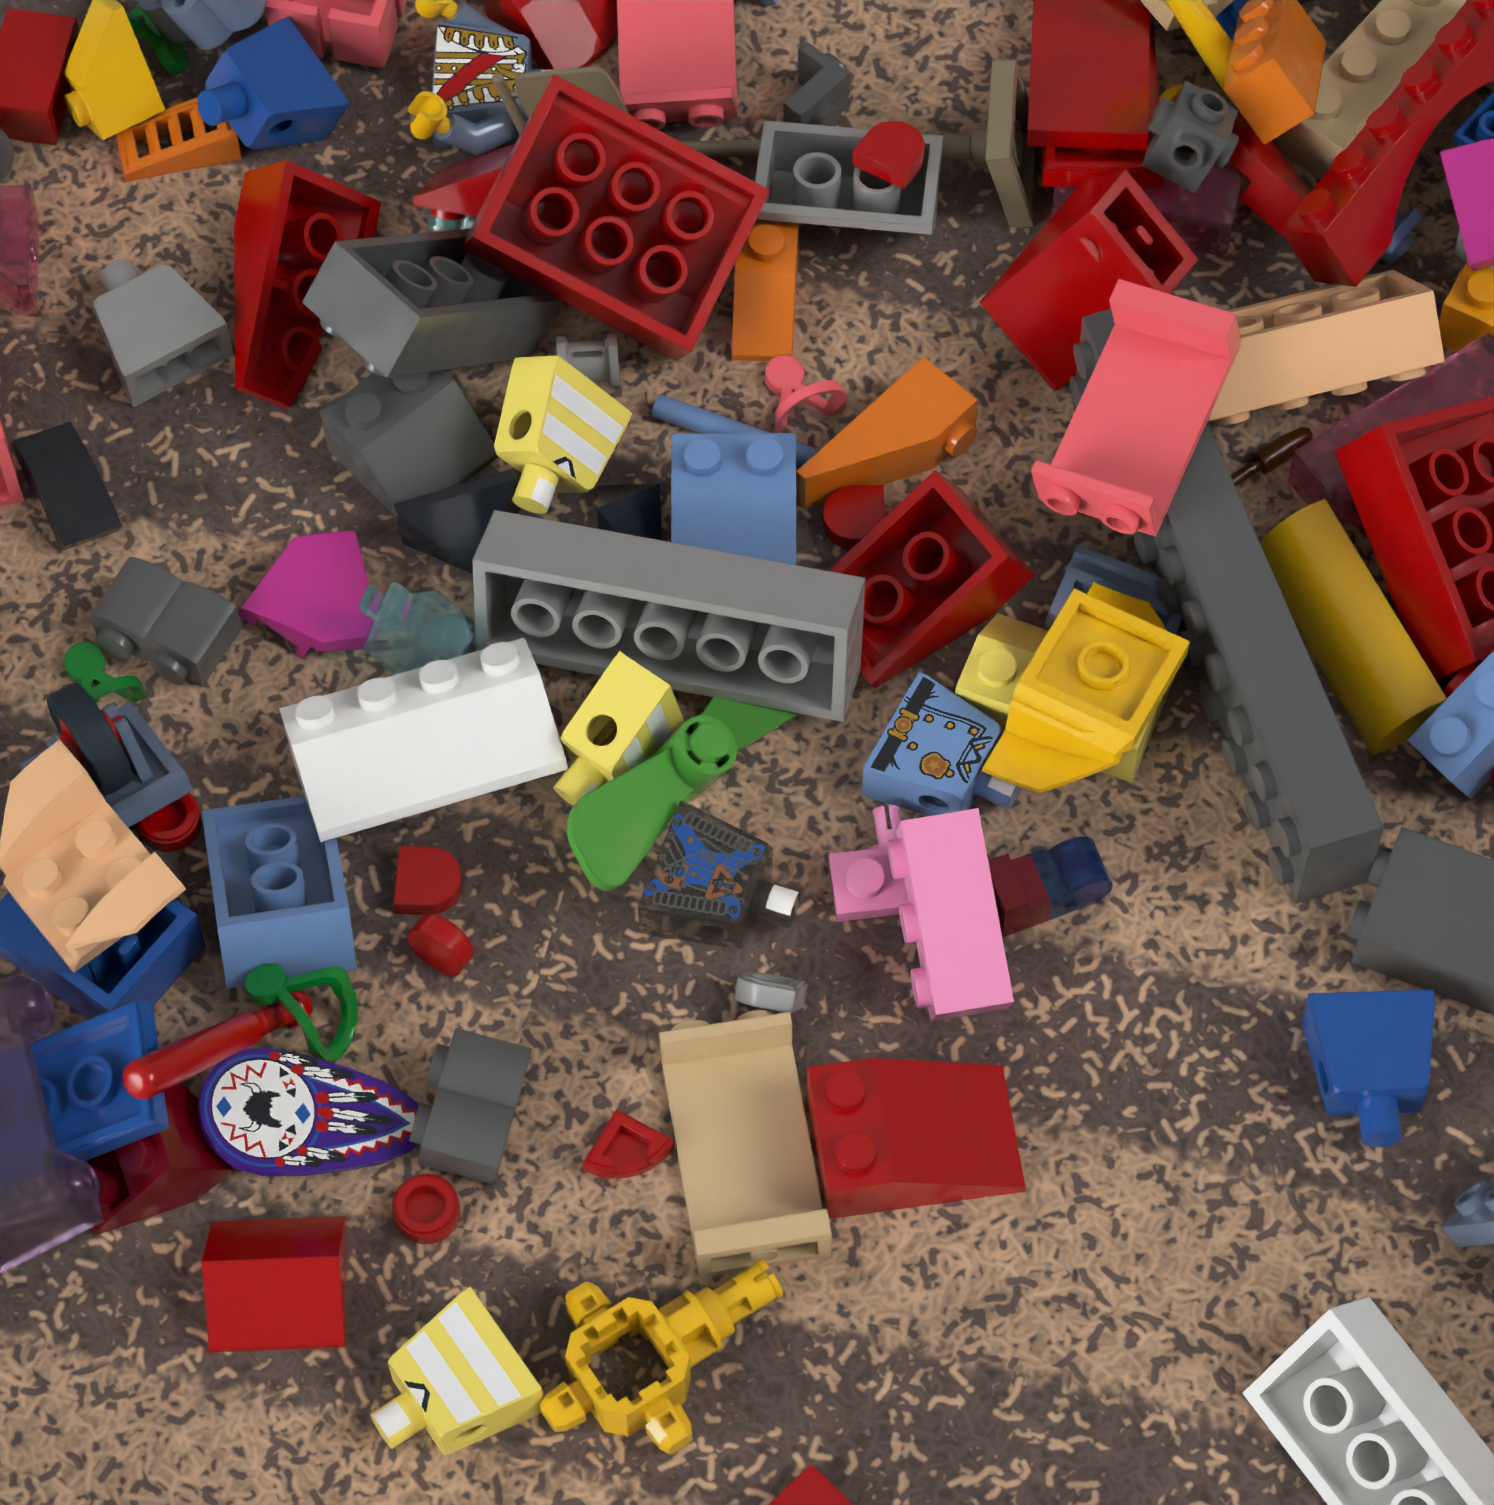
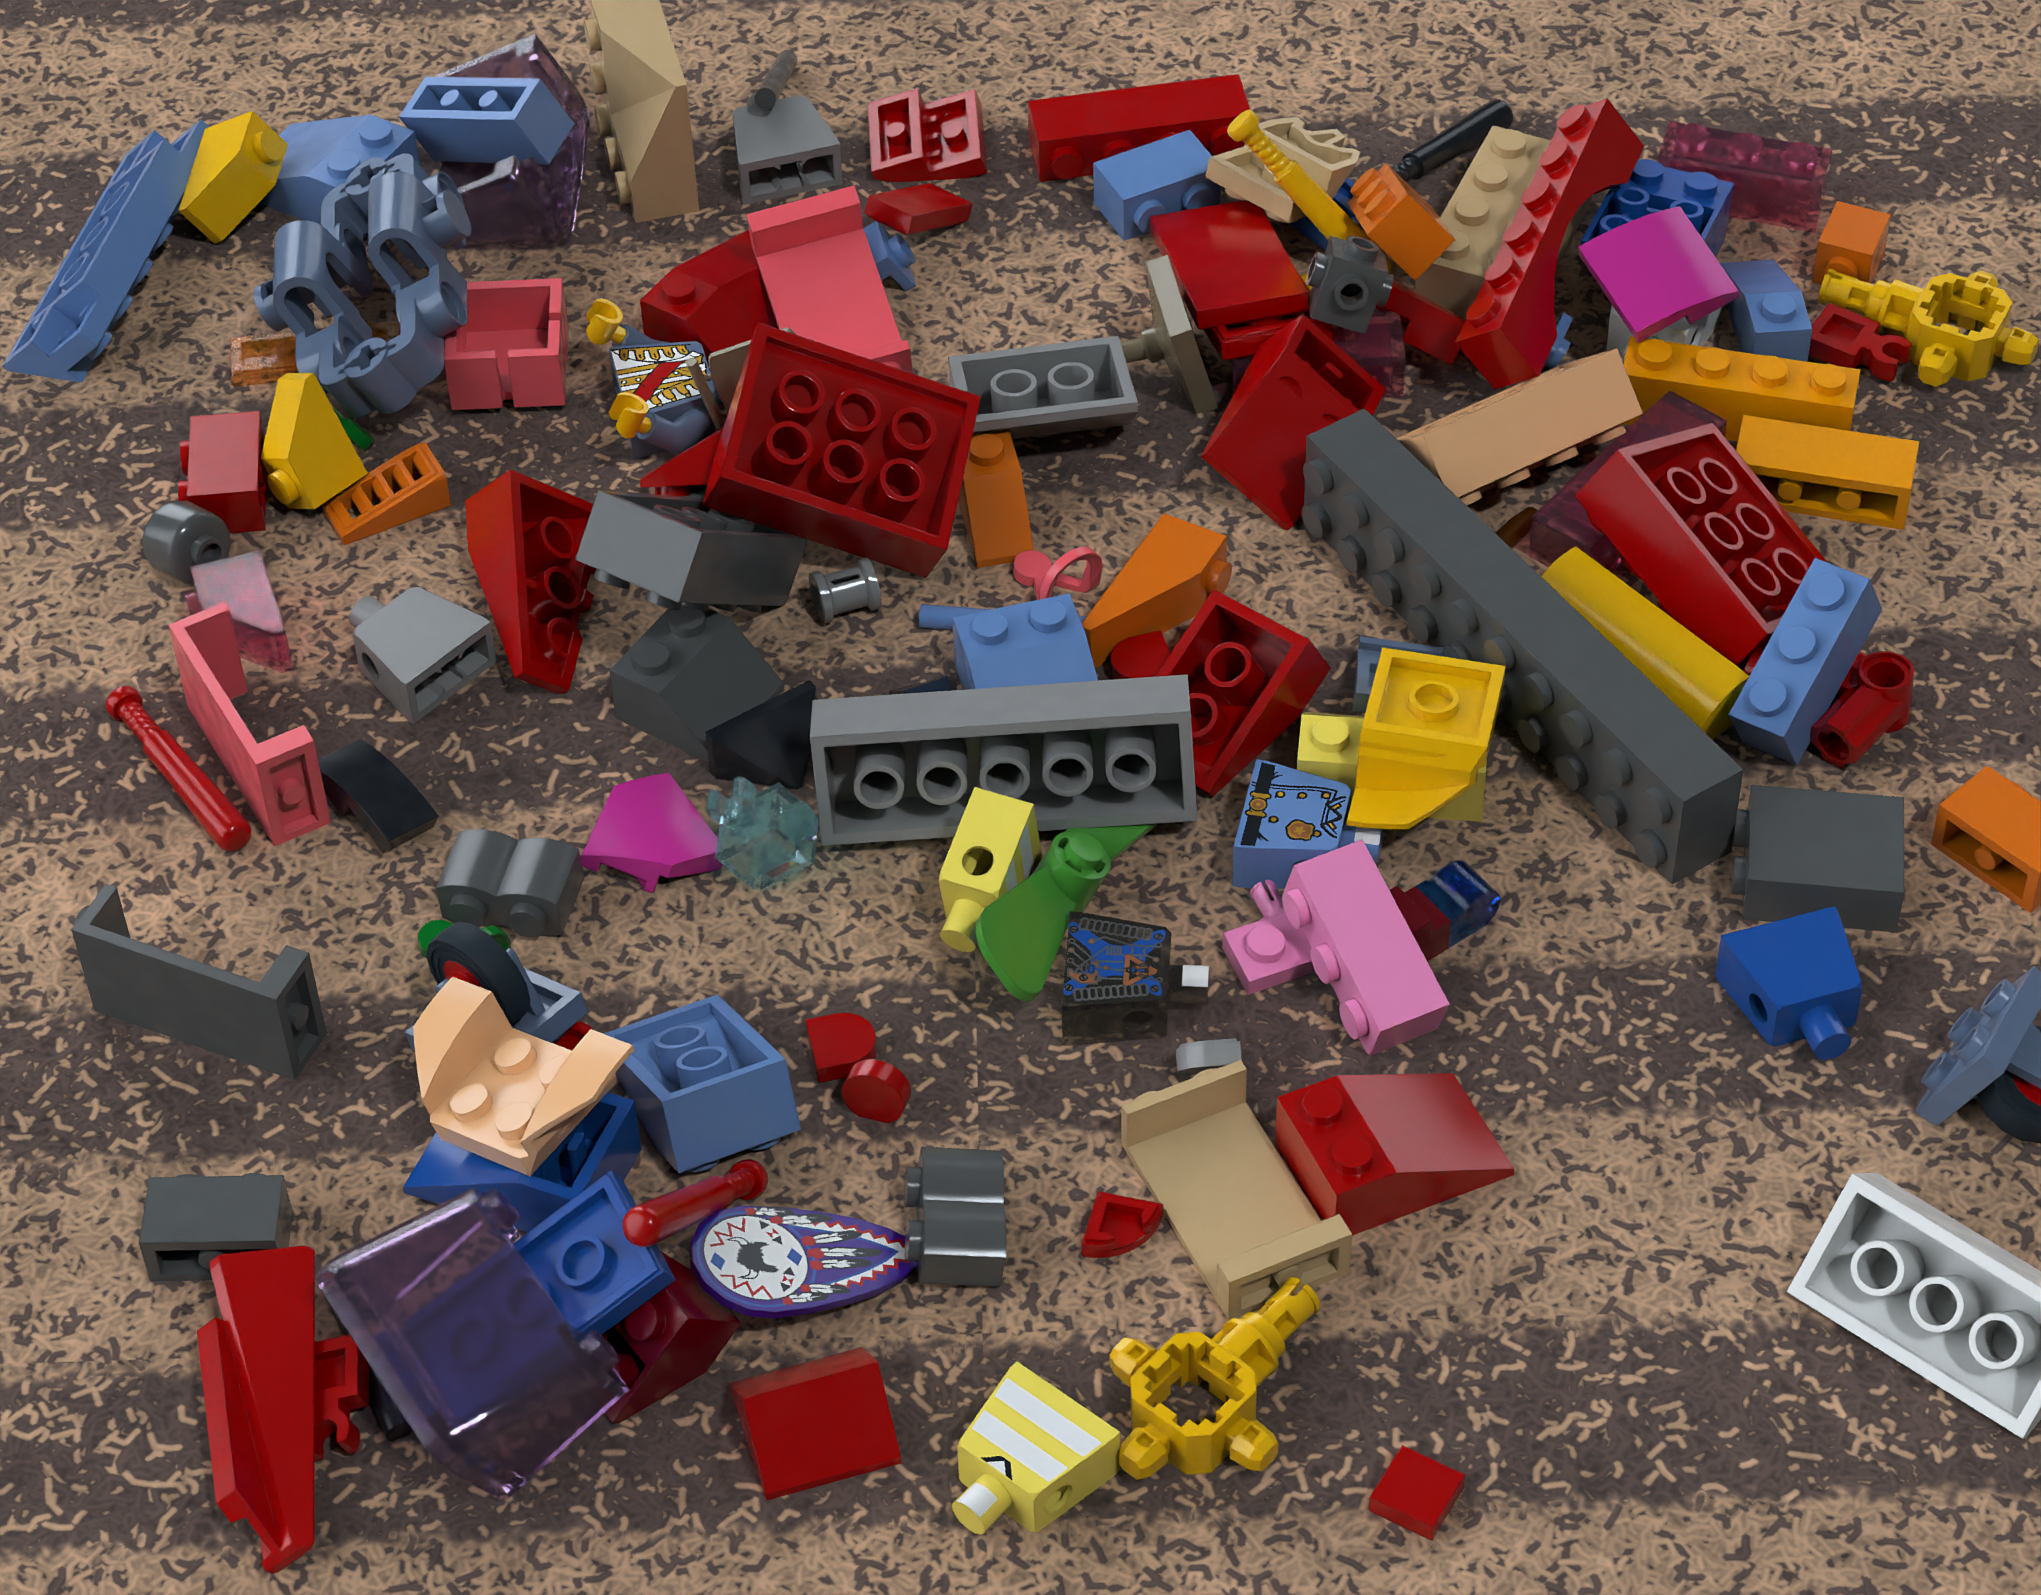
camera: 15 degrees left, 15 degrees down
blue torso [197,17,350,149] -> none
green piece [244,963,358,1062] -> none
white slope [279,637,568,842] -> none
red tile [392,1174,460,1244] -> none
light yellow torso [494,355,632,514] -> none
dark grey bracket [783,42,849,126] -> none
red tile [852,121,925,189] -> none
coral panel [1031,279,1242,537] -> none

